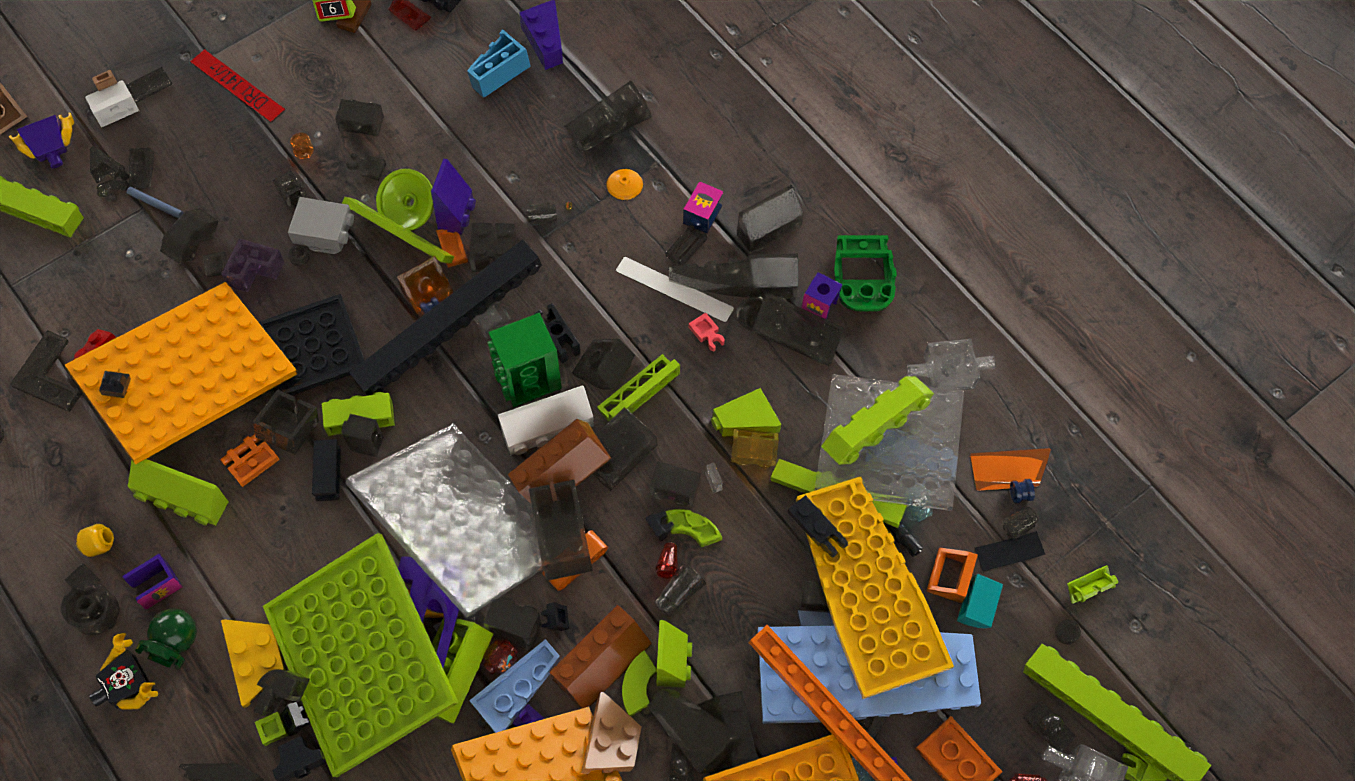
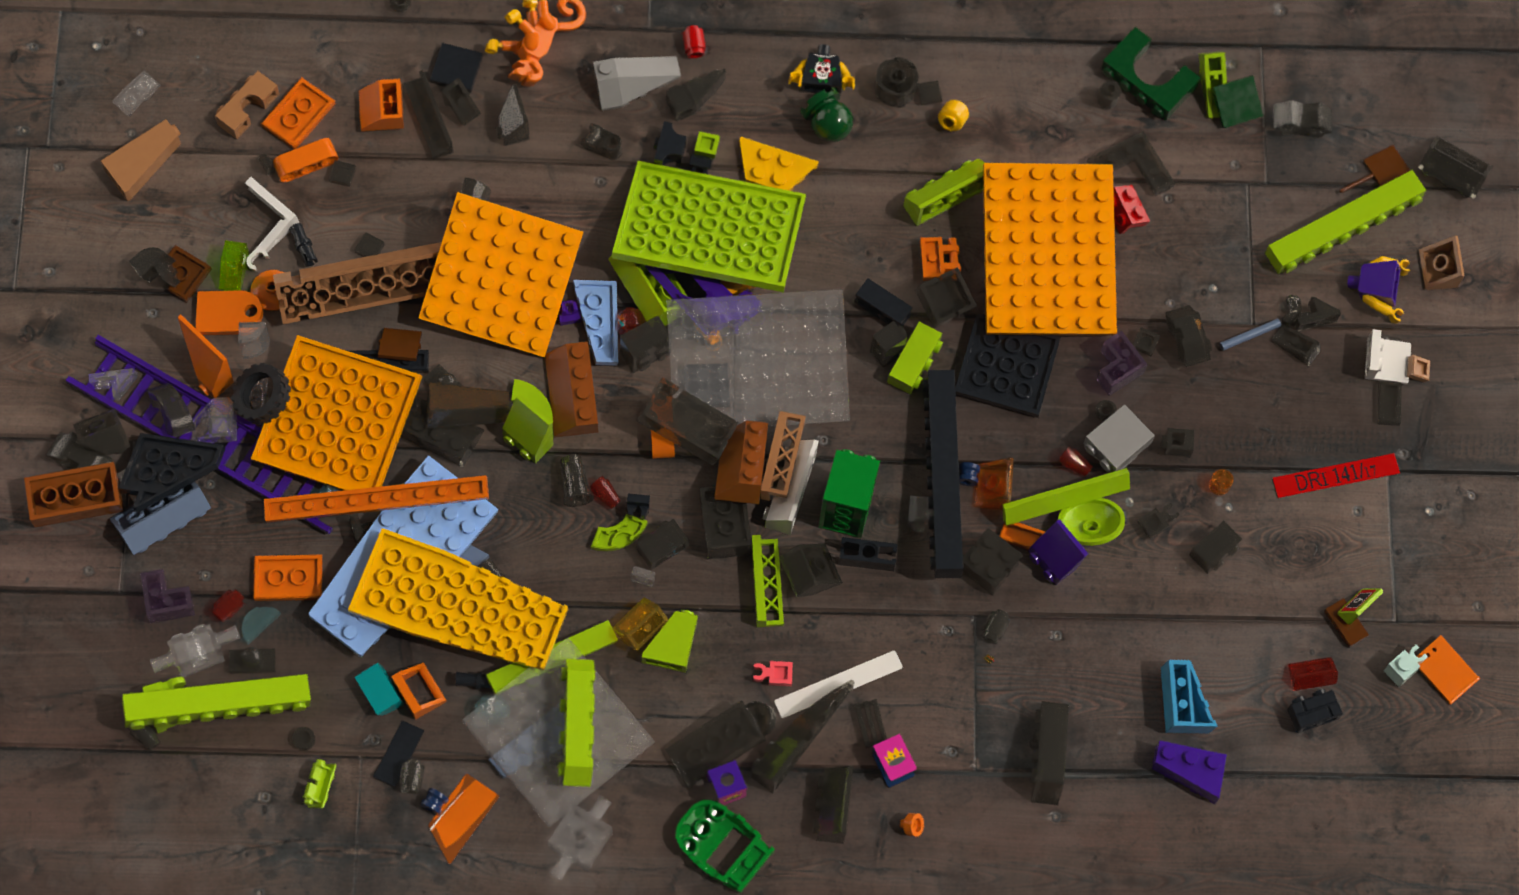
camera: 125 degrees right, 5 degrees up
black tile [99,371,131,398] -> none
dark purple piece [123,554,183,609] -> none
clear smoke brick [254,669,310,716] -> none
black tile [541,602,569,631] -> none
medium nougat wing [581,692,642,774] -> none
light orange piece [606,169,643,200] -> none
black hinge [787,495,848,557] -> none
none -> clear light blue tile [242,607,281,645]
none -> medium nougat fence [761,411,806,501]
none -> orange tile [900,813,924,837]
none -> clear red cone [1059,447,1093,477]

